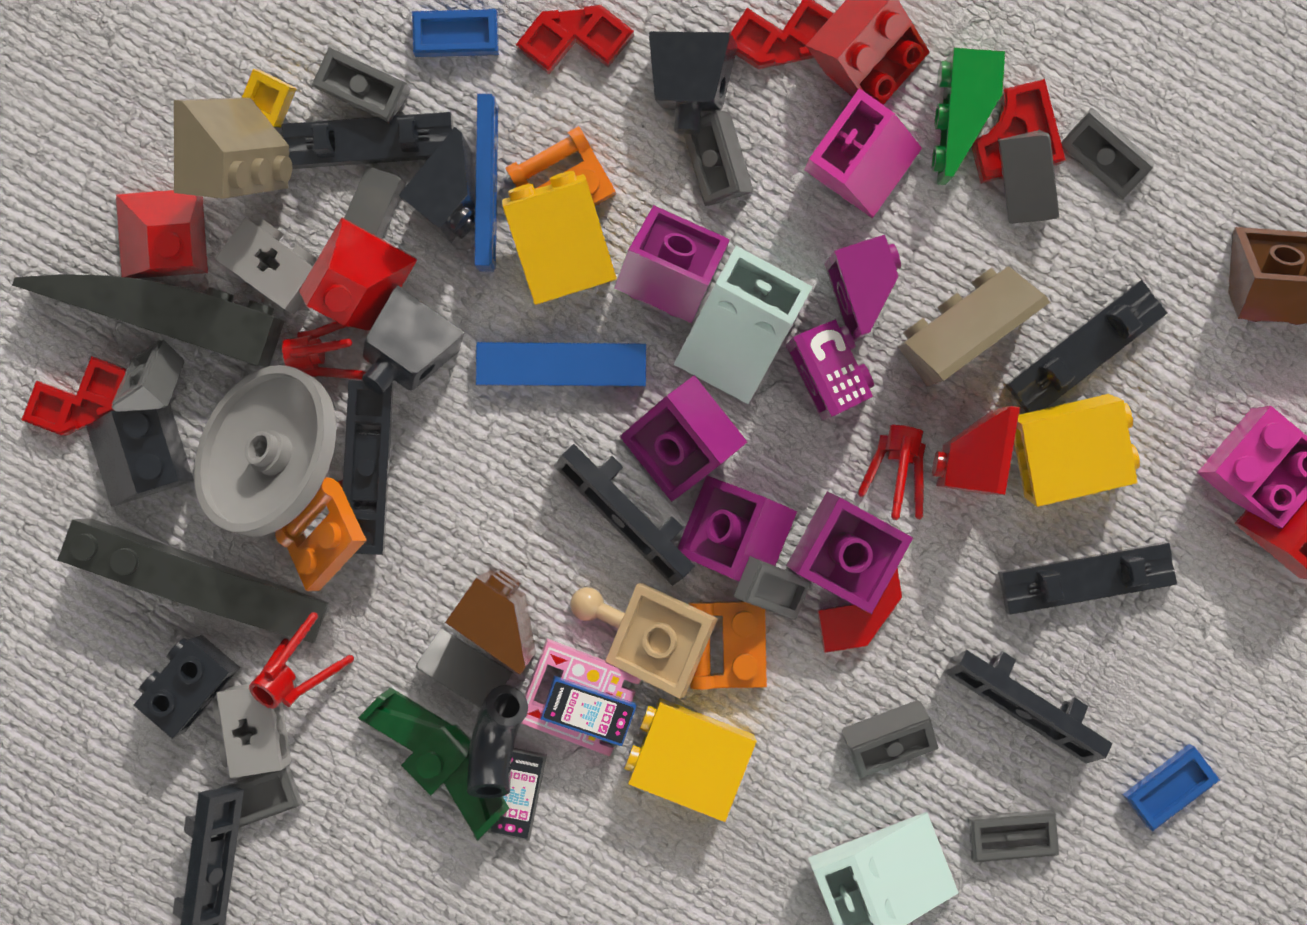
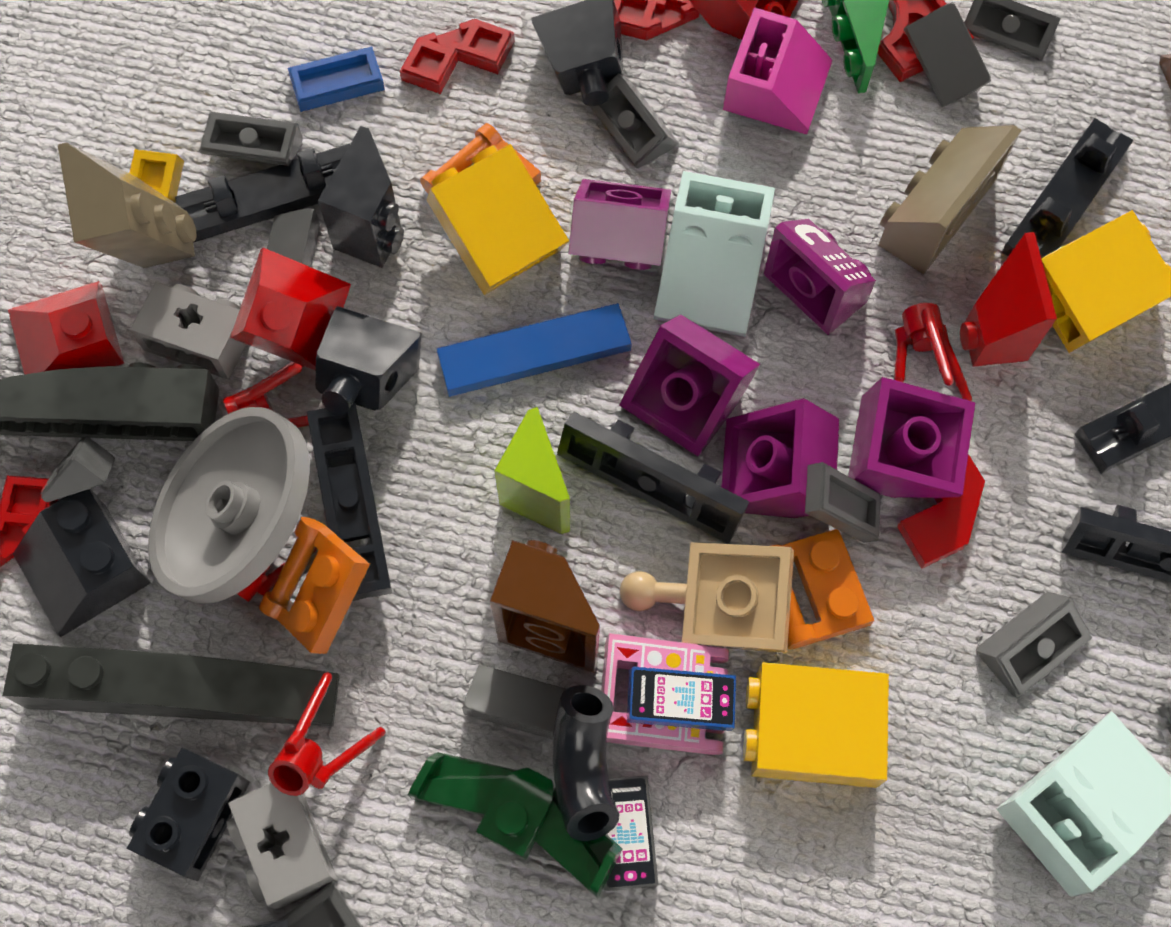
camera: 15 degrees left, 20 degrees down
blue tile [475,94,499,272] -> none
magenta slope [824,234,901,342] -> none
none -> lime slope [494,407,570,534]

